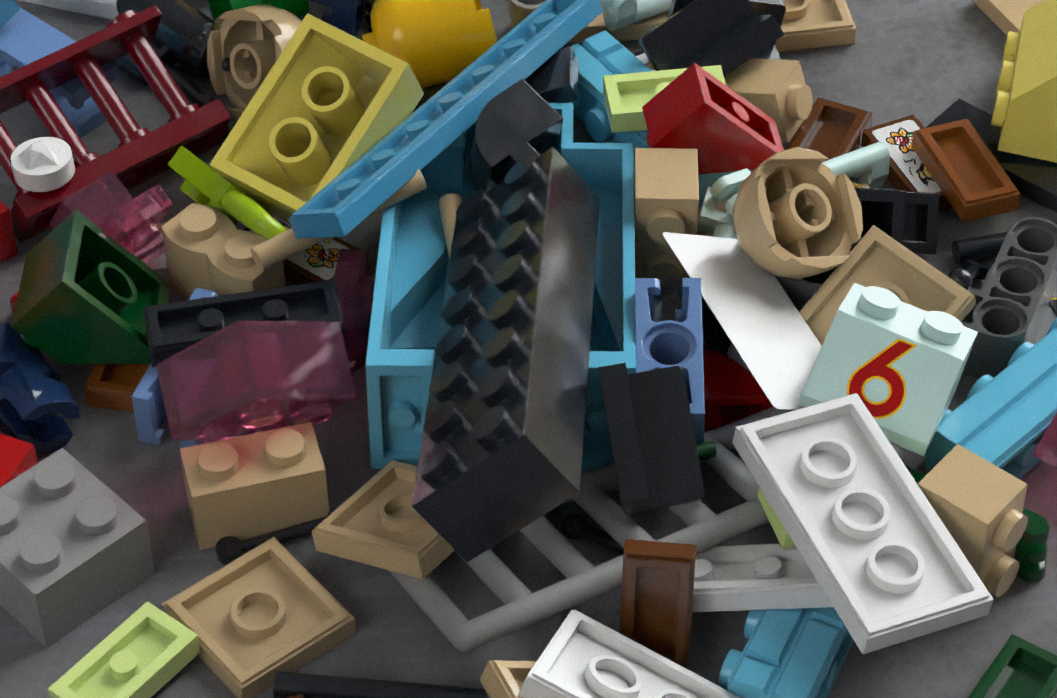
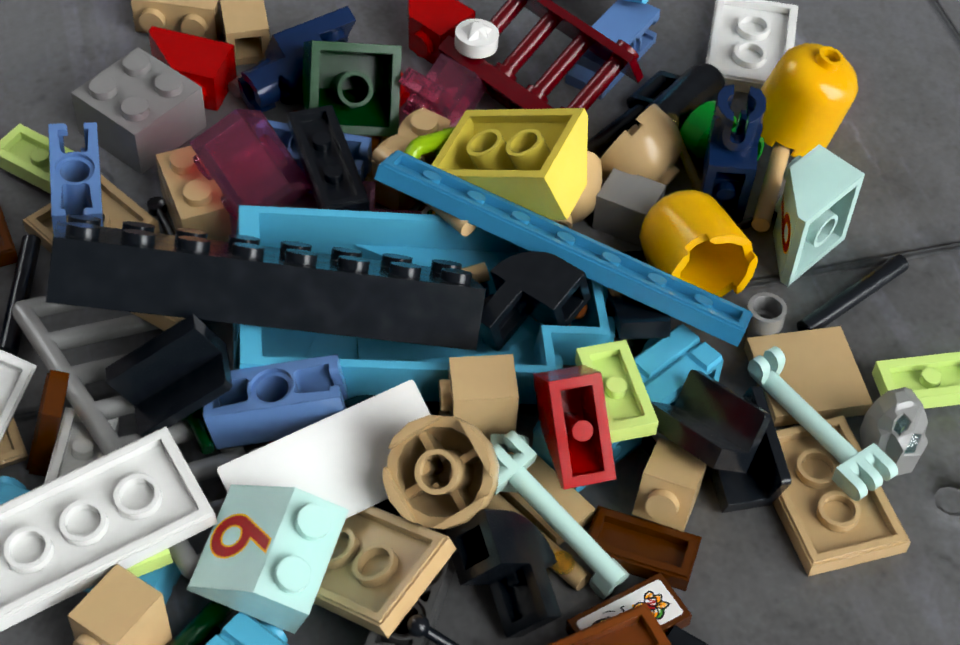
camera: 80 degrees right, 5 degrees up
none -> medium blue piece [48,122,104,234]

